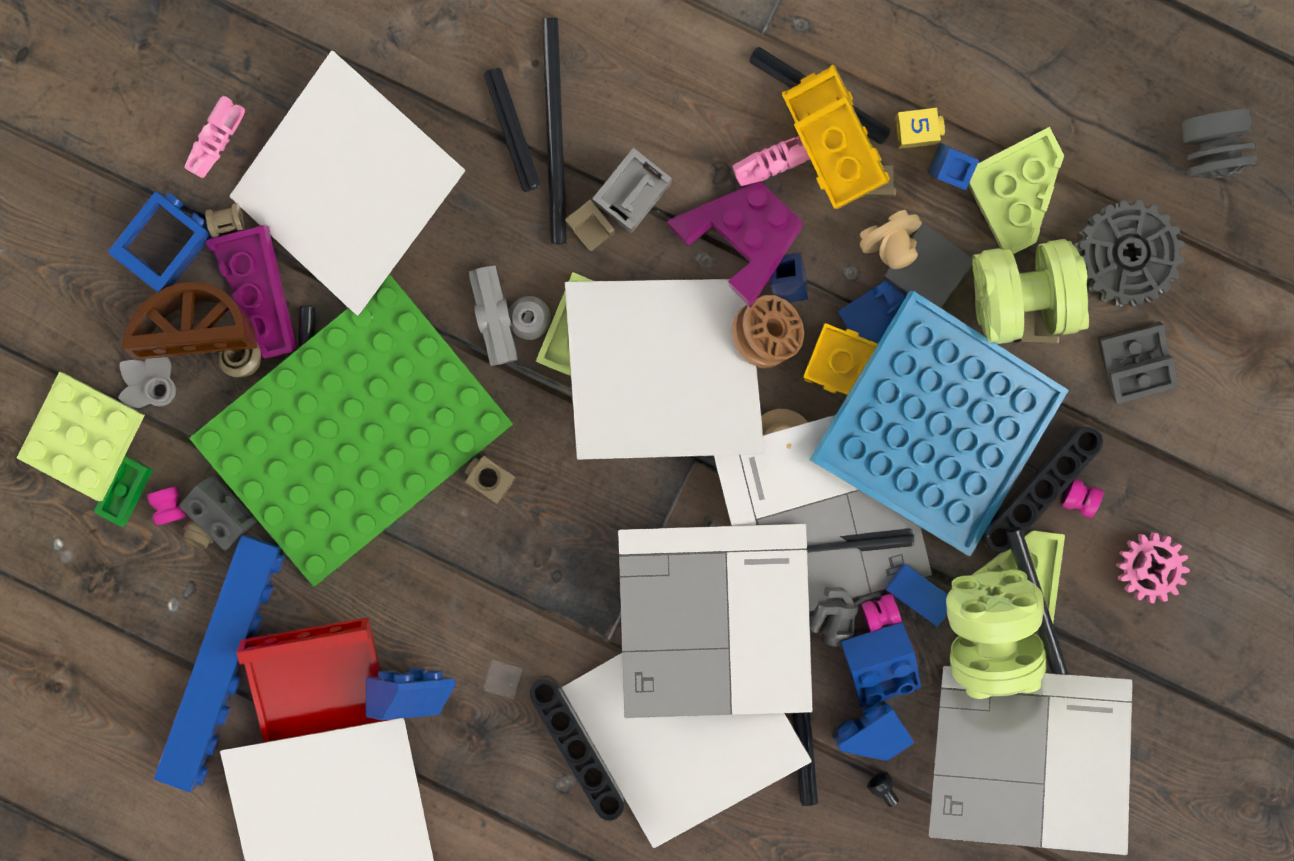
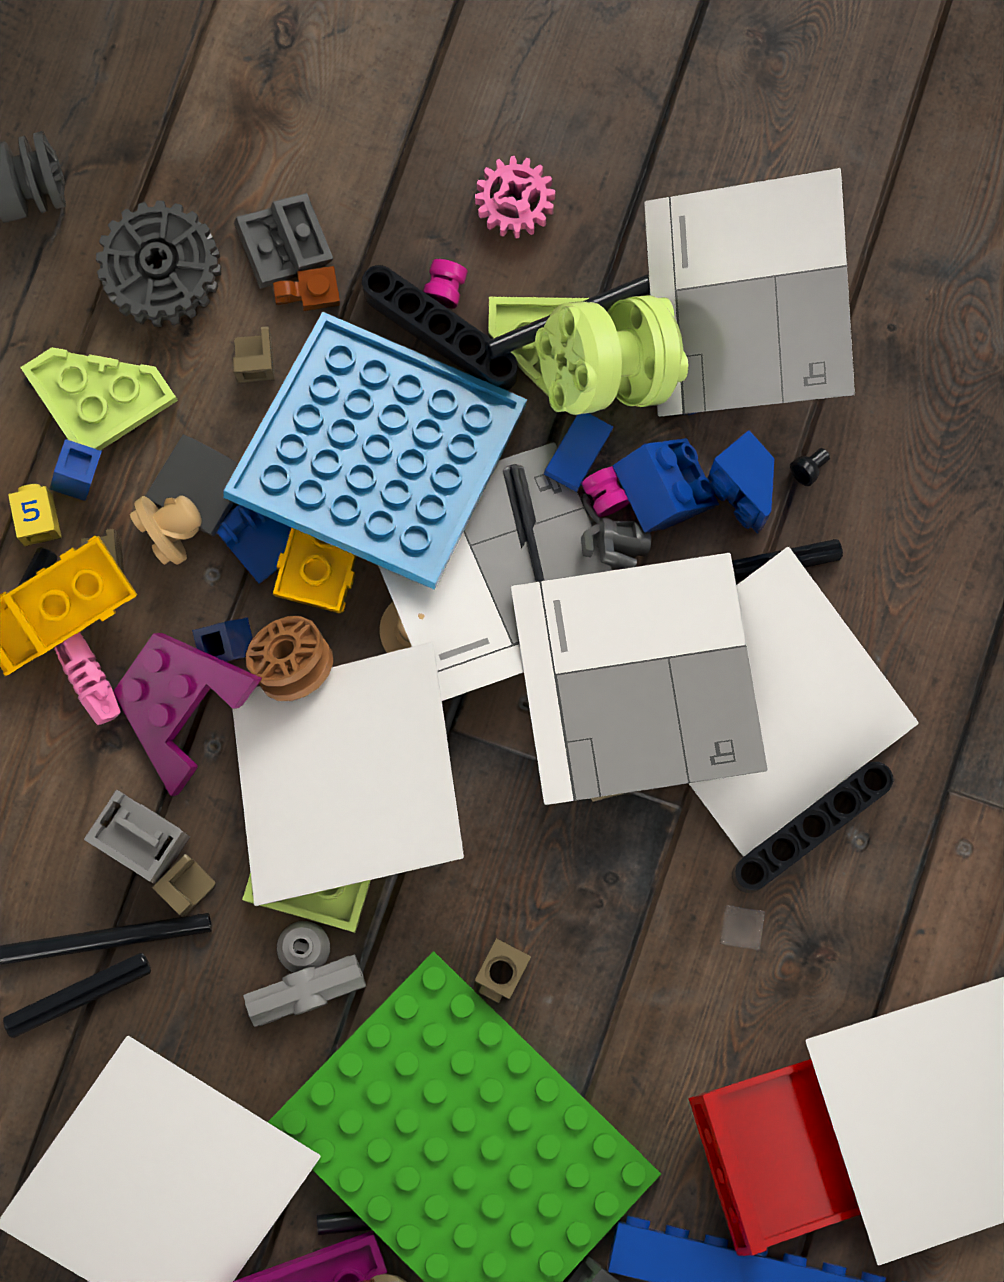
camera: 100 degrees left, 10 degrees down
blue slope [366,668,455,720] -> none
yellowish green piece [972,239,1089,344] -> none
none -> dark orange plate [273,266,340,311]

